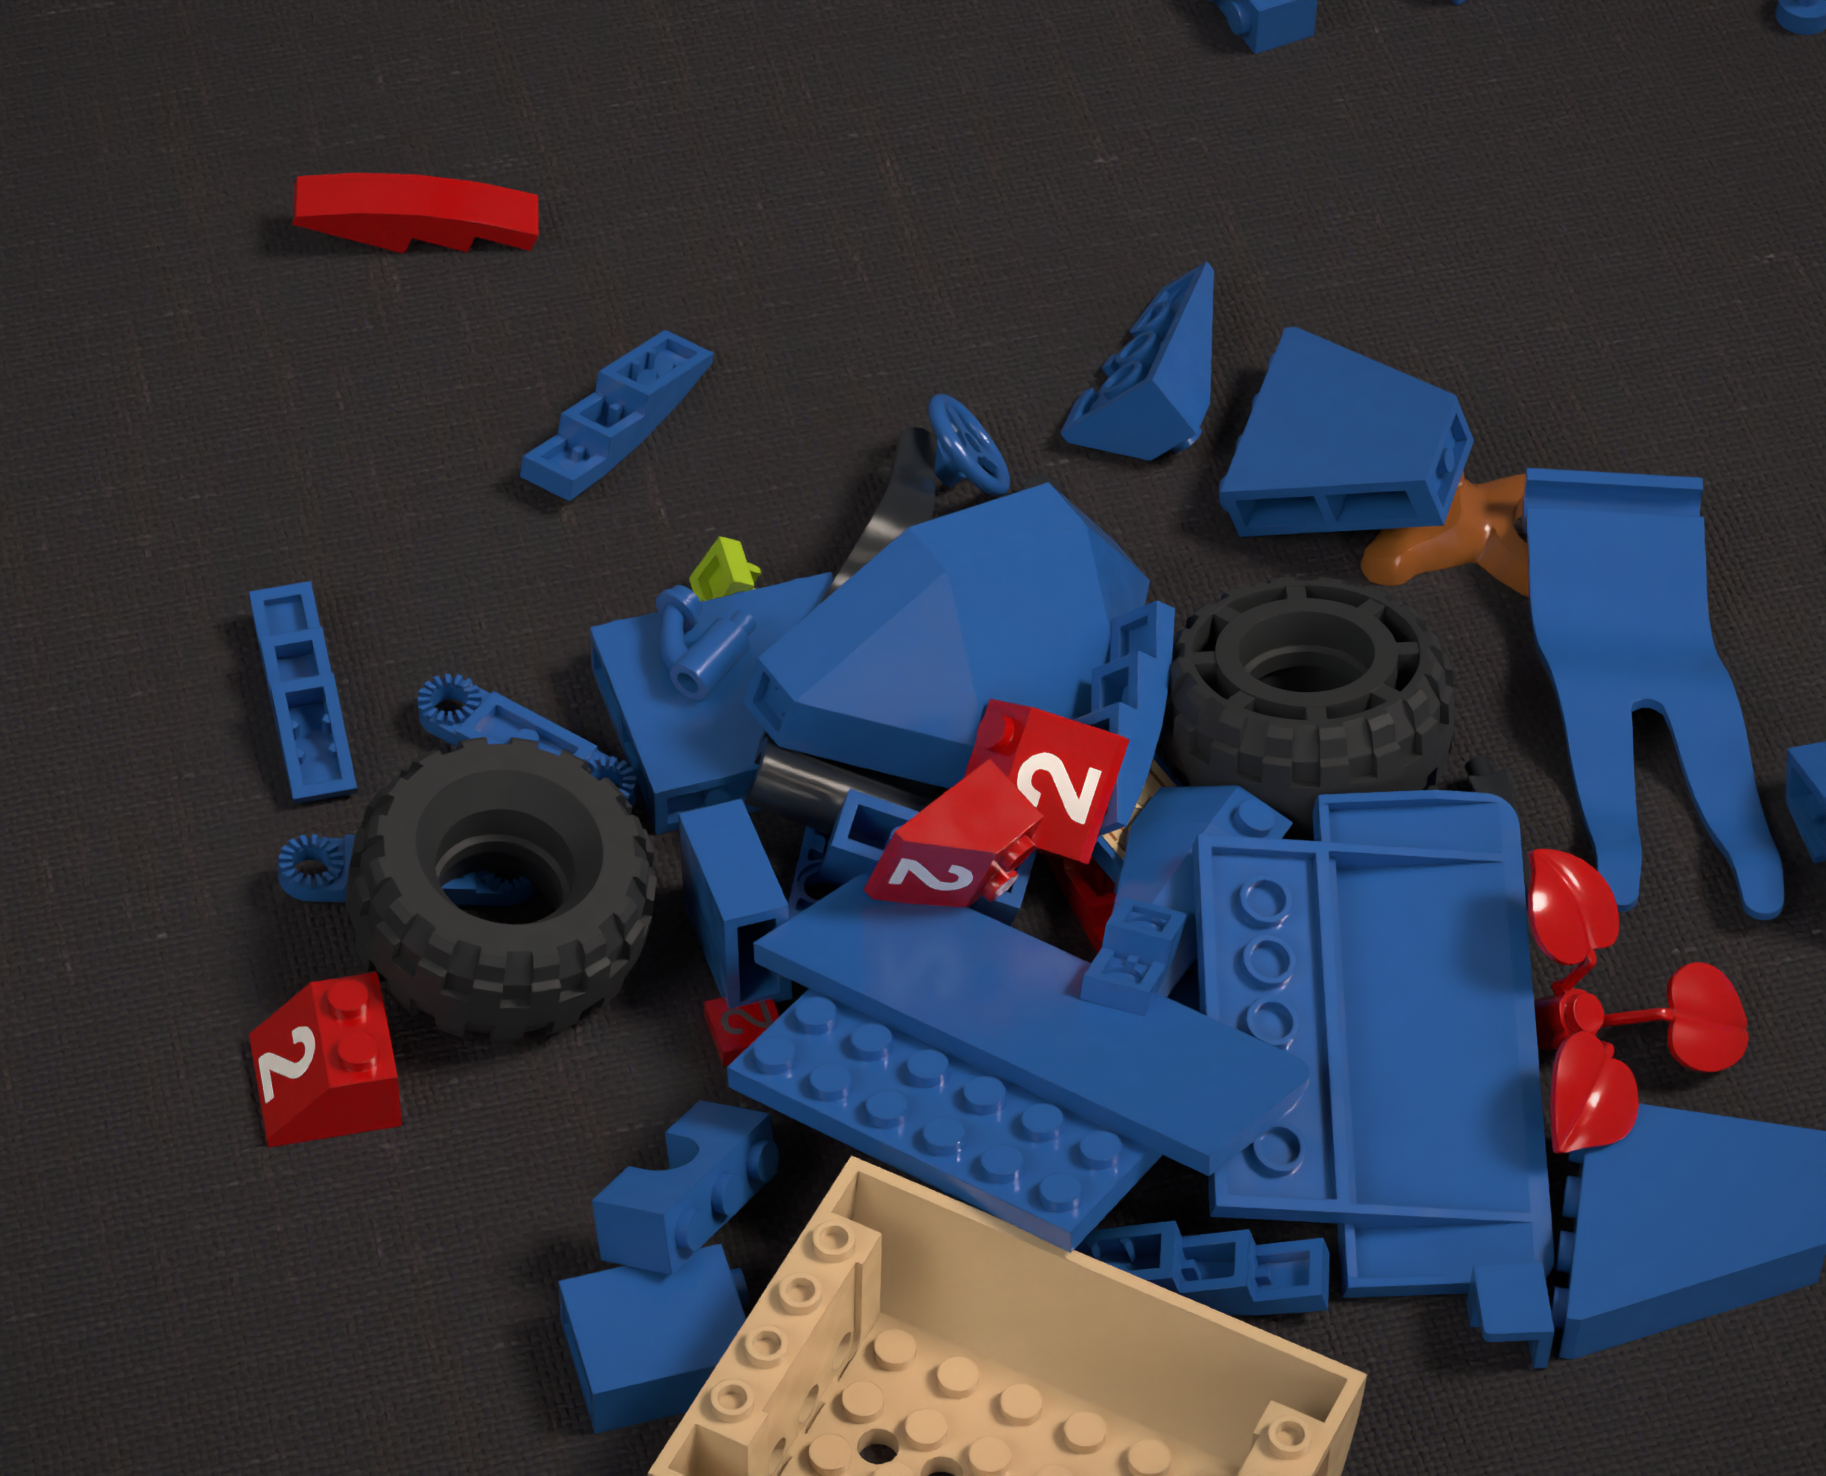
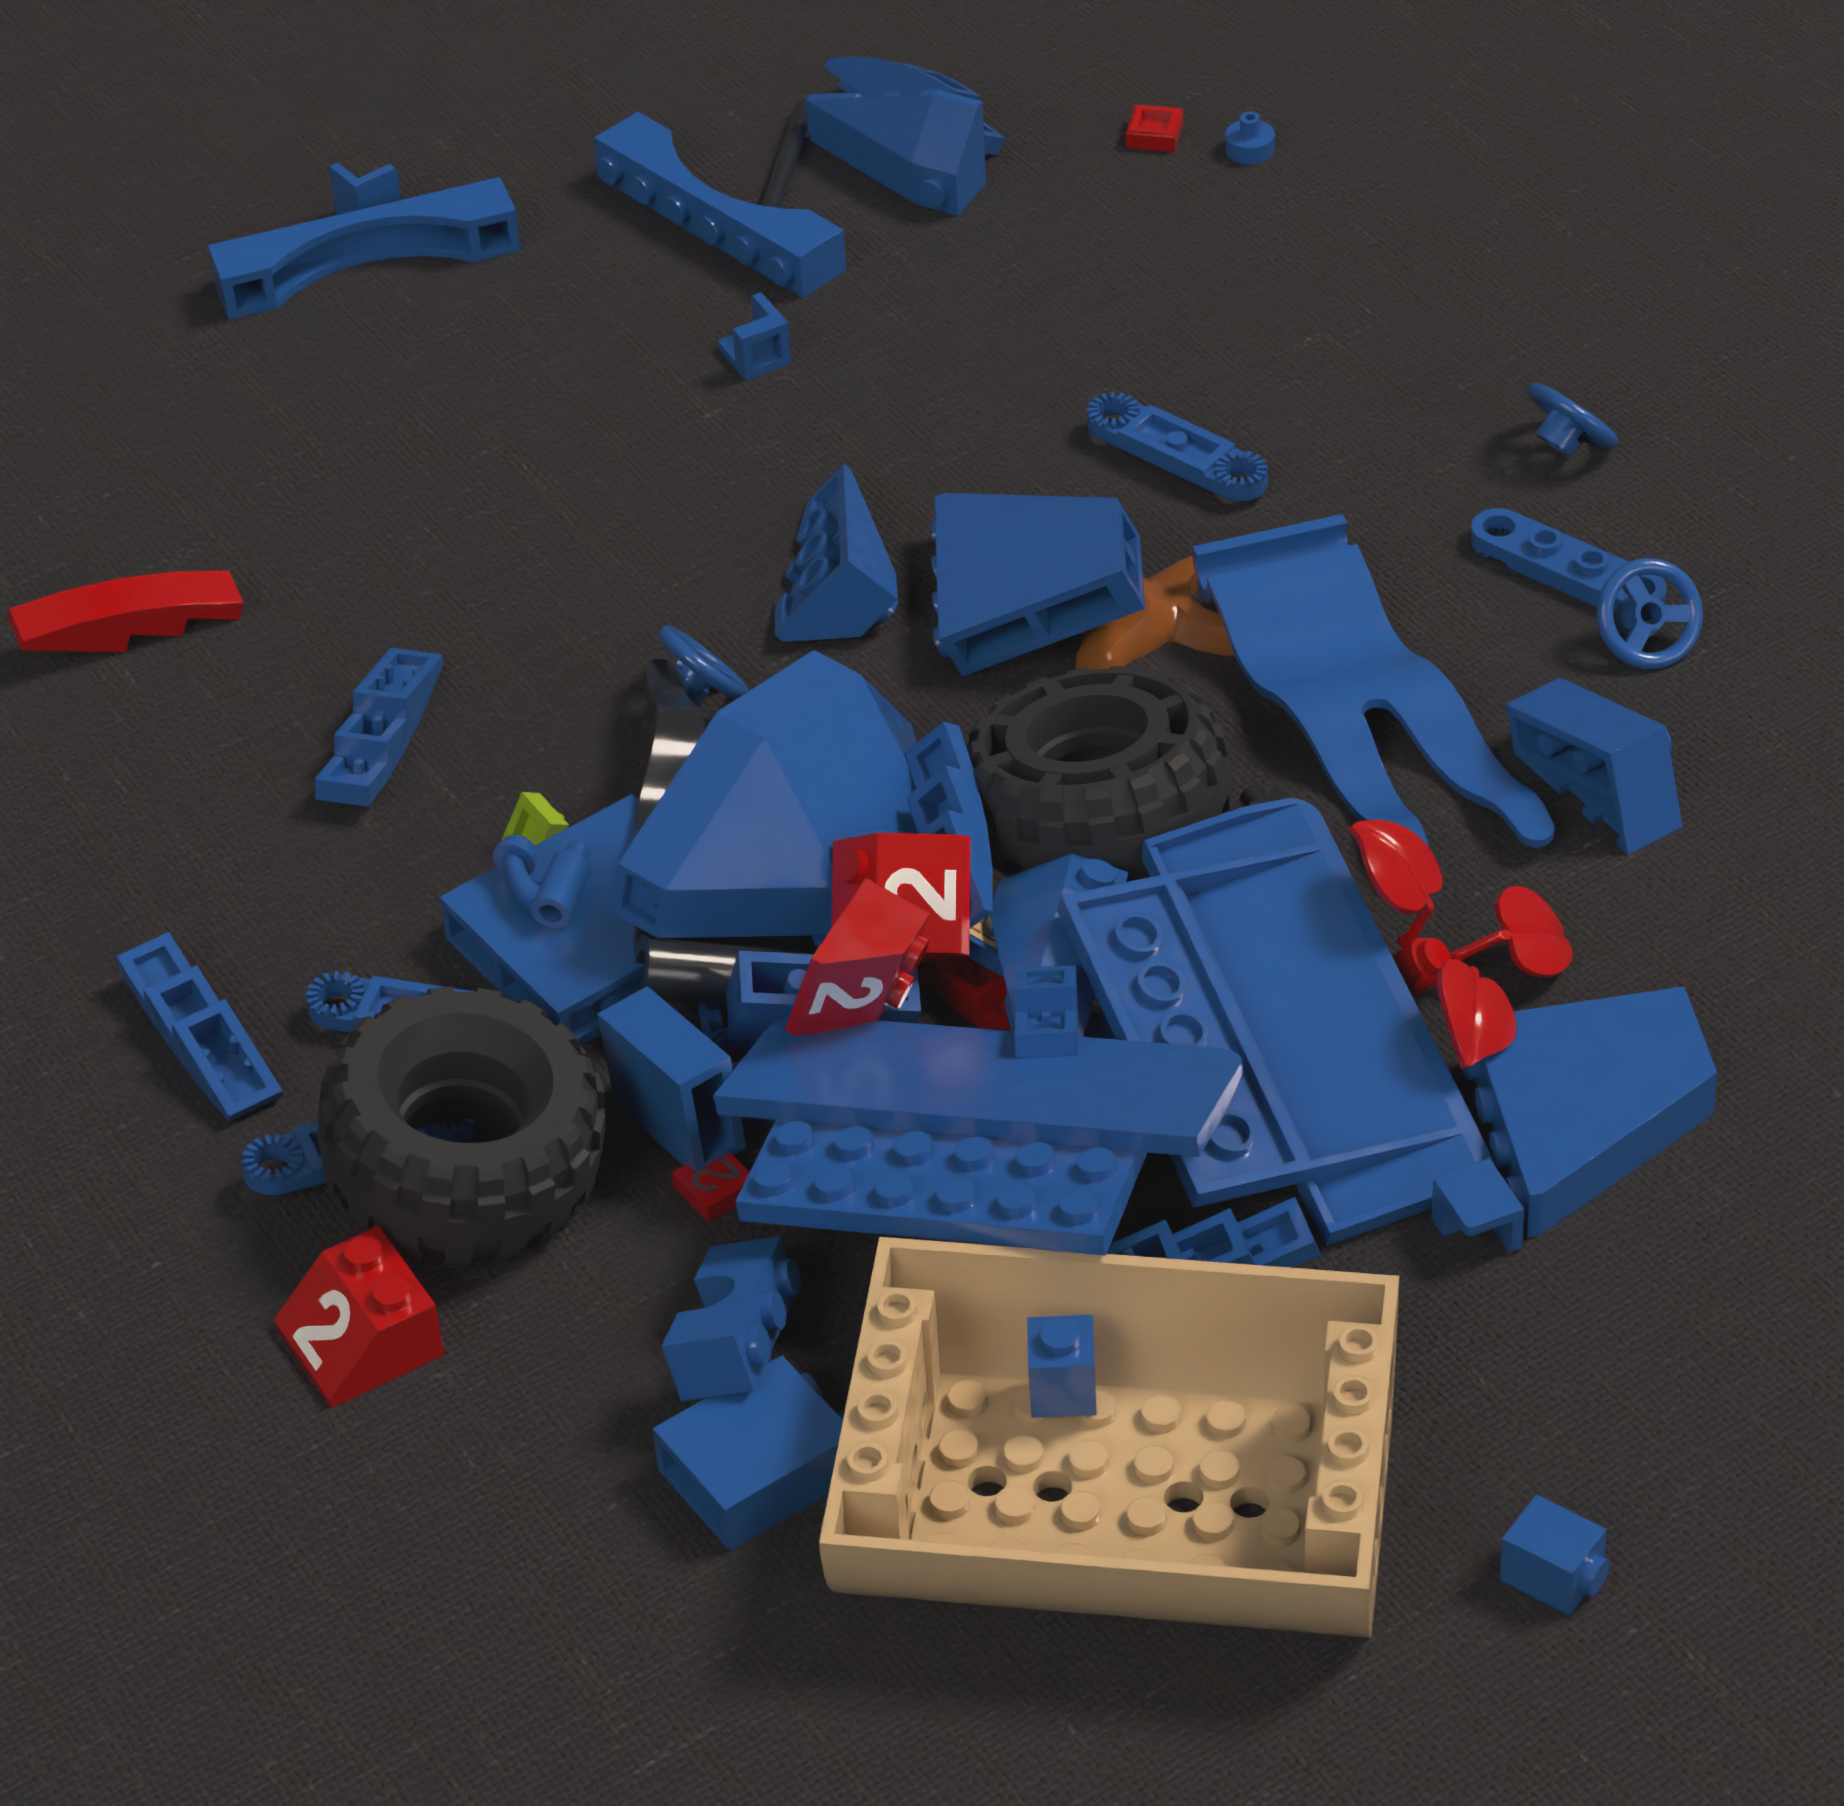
camera: 15 degrees left, 5 degrees down
none -> blue panel [718,292,791,381]
none -> blue brick [1027,1315,1097,1418]
none -> blue plate [1087,392,1268,501]

